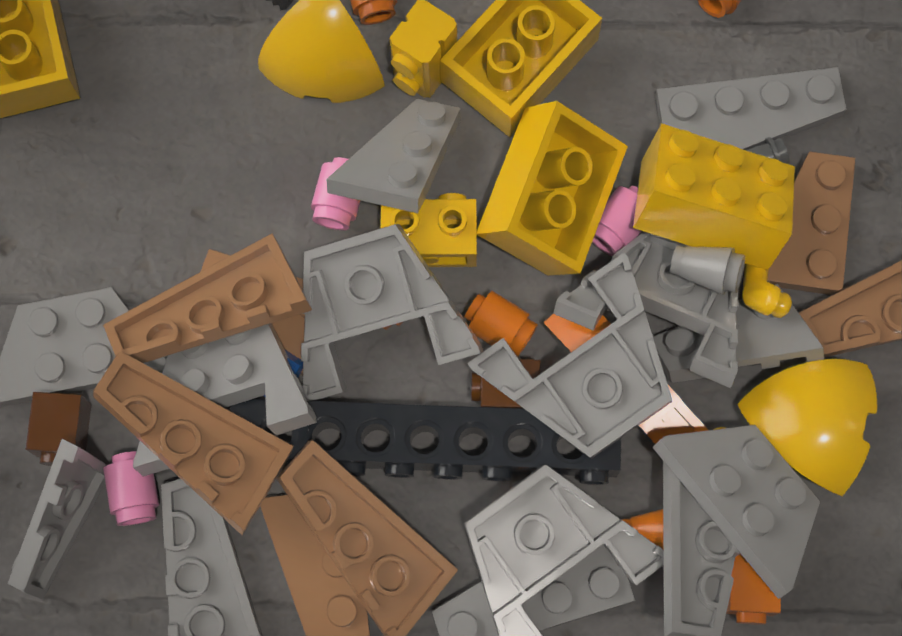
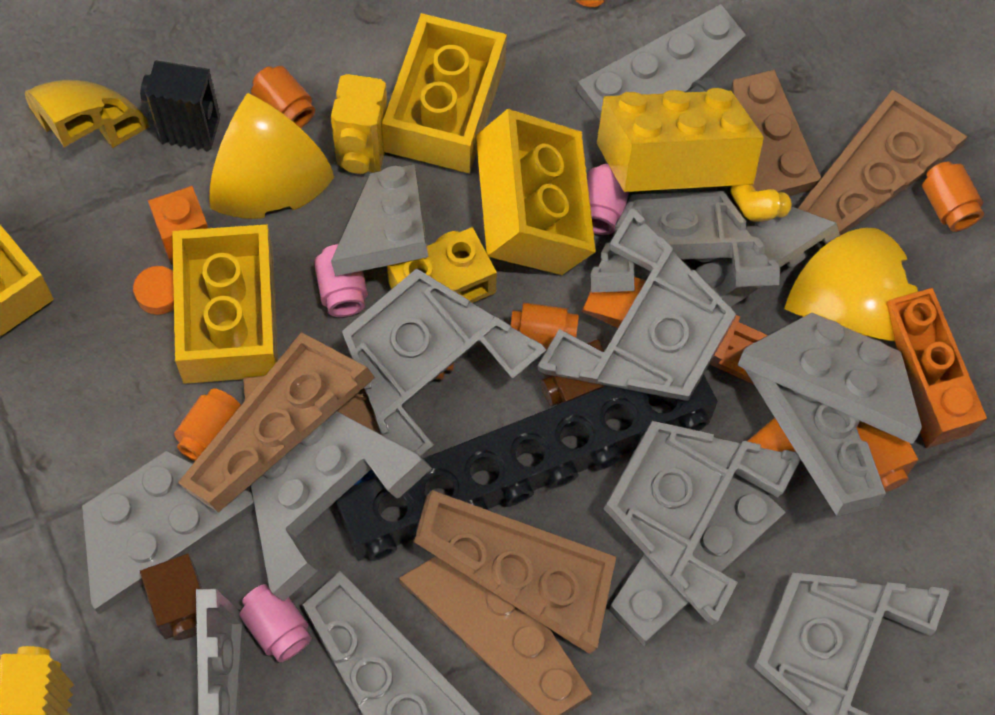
camera: 30 degrees left, 10 degrees down
medium nougat wing [93,351,293,536] -> none
light grey cone [670,246,745,295] -> none
none -> orange tile [133,266,174,315]
none -> orange brick [148,186,208,264]
none -> yellow brick [172,224,278,384]
none -> orange brick [174,388,241,461]
none -> orange slope [887,288,987,449]

